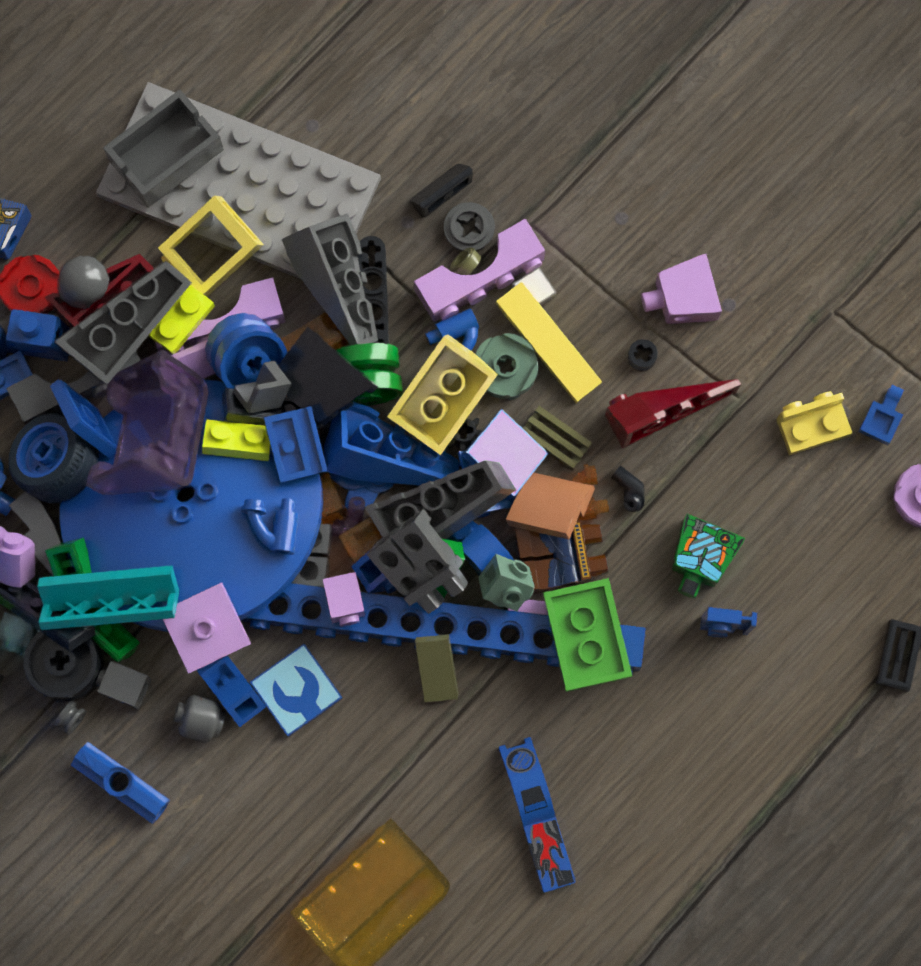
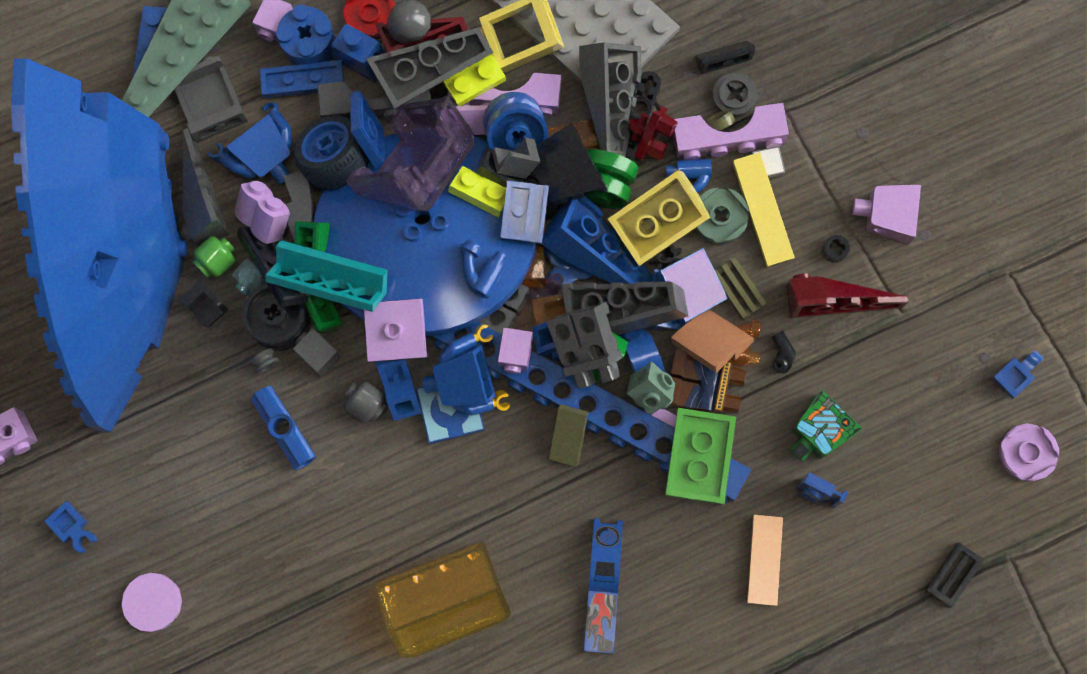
camera: 30 degrees right, 0 degrees up
light yellow bracket [776,391,852,456] -> none
none -> blue torso [423,324,510,416]
none -> dark red hips [628,106,678,160]
none -> light nougat tile [747,515,783,606]

